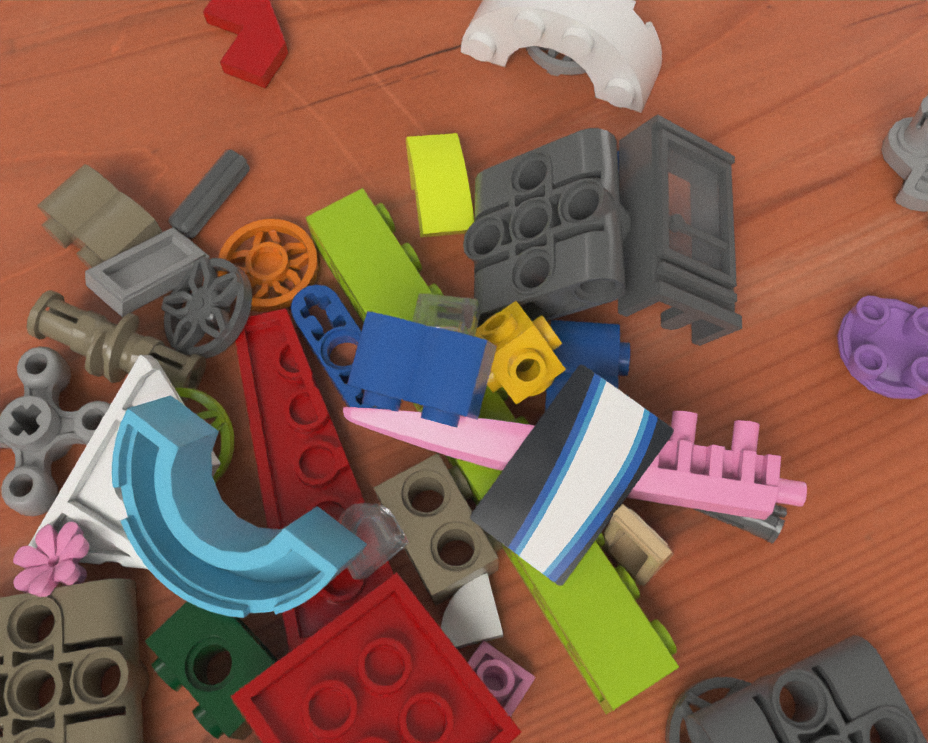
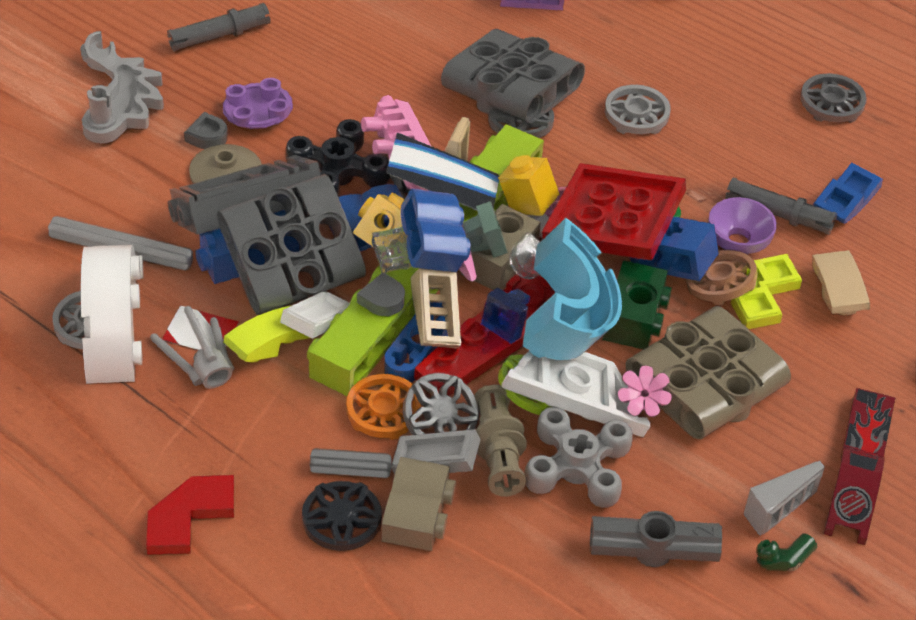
camera: 125 degrees left, 20 degrees down
none -> light grey axle [48,216,193,271]
none -> light grey plant [150,306,234,389]
none -> white sticker [162,306,239,350]
none -> dark grey tile [184,112,228,149]
none -> dark tan dish [189,144,262,183]
none -> white tile [280,291,350,339]
none -> black gear [285,119,390,197]
none -> black wheel [302,481,382,551]
none -> dark grey tile [357,272,405,316]
none -> tan slope [411,268,461,348]
none -> sand green tile [462,201,508,258]
none -> clear blue tile [481,287,530,344]
none -> yellow brick [498,155,560,216]

